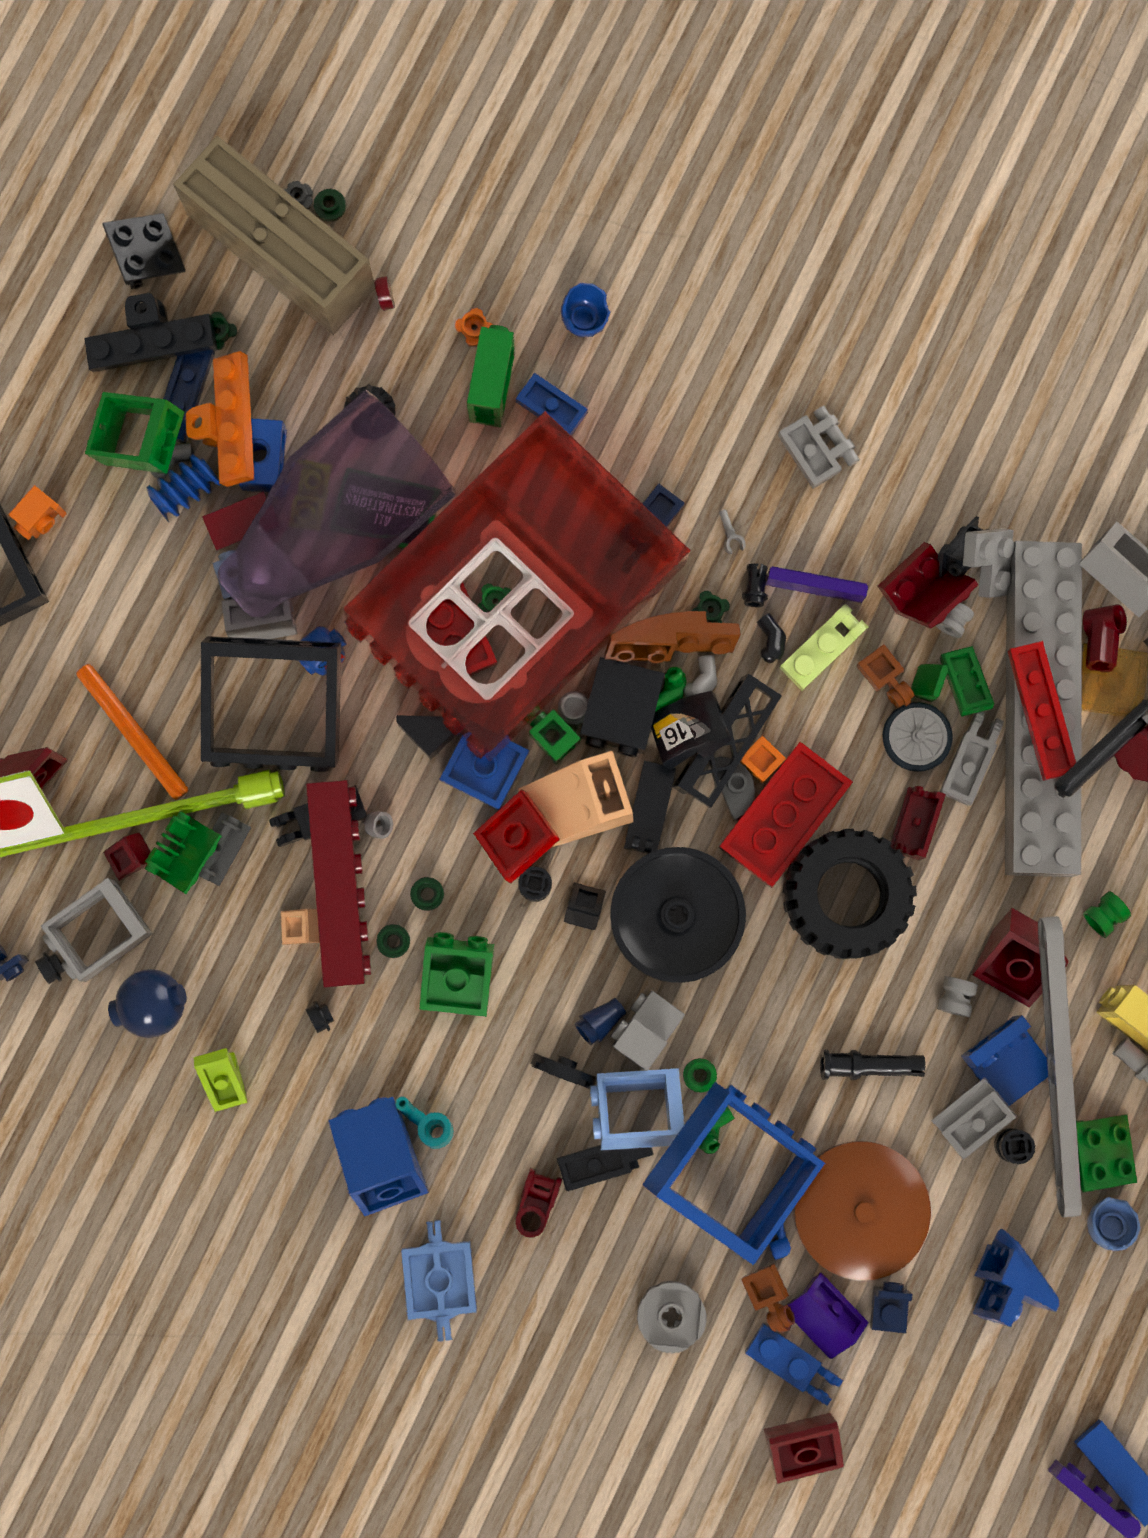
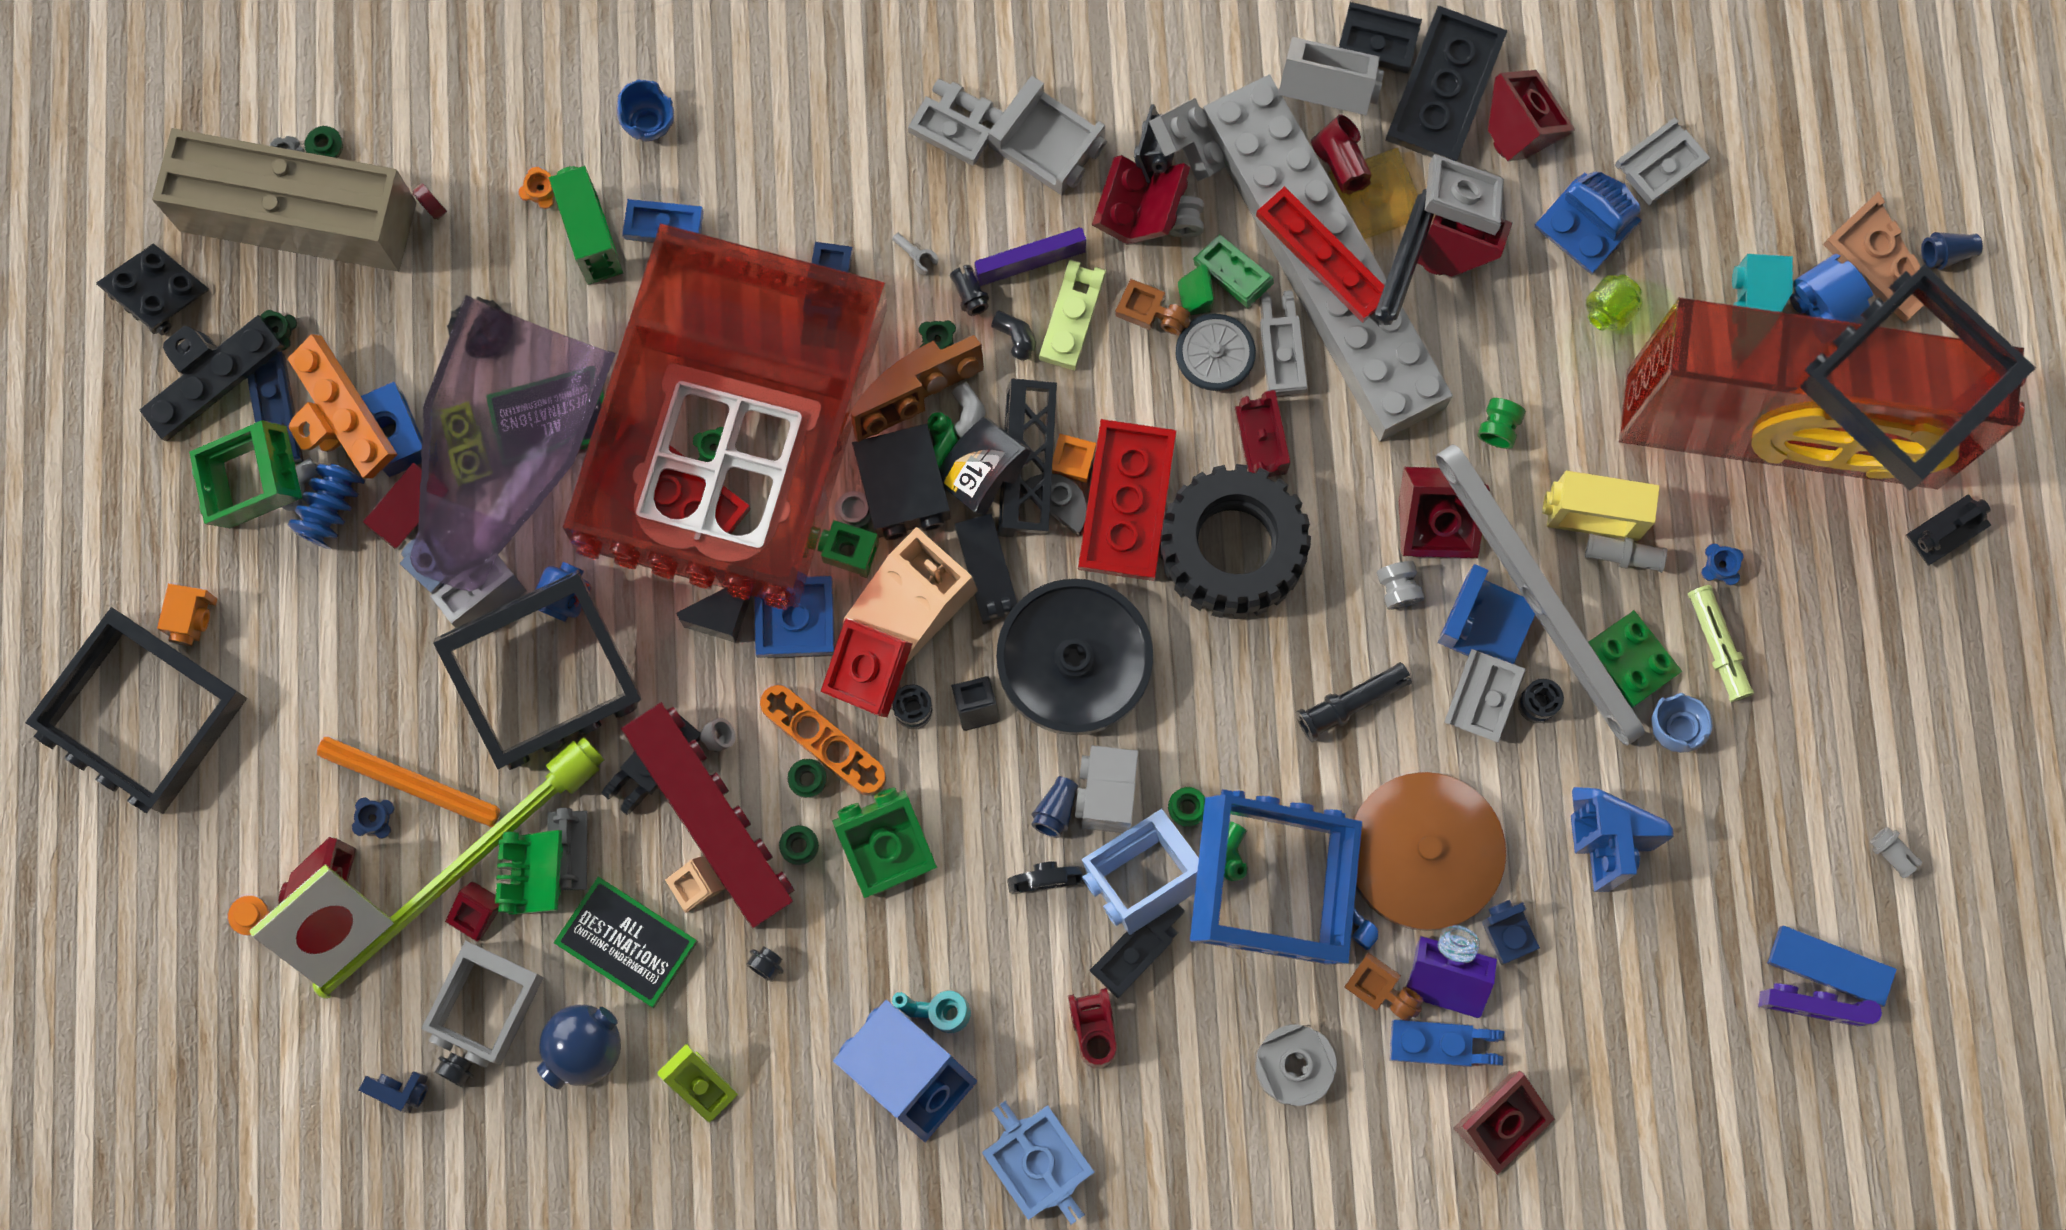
camera: 25 degrees left, 5 degrees down
none -> dark blue plate [352,797,395,839]
none -> black tile [554,876,698,1008]
none -> orange beam [760,685,886,796]
none -> light grey panel [988,75,1107,196]
none -> clear tile [1437,925,1480,963]

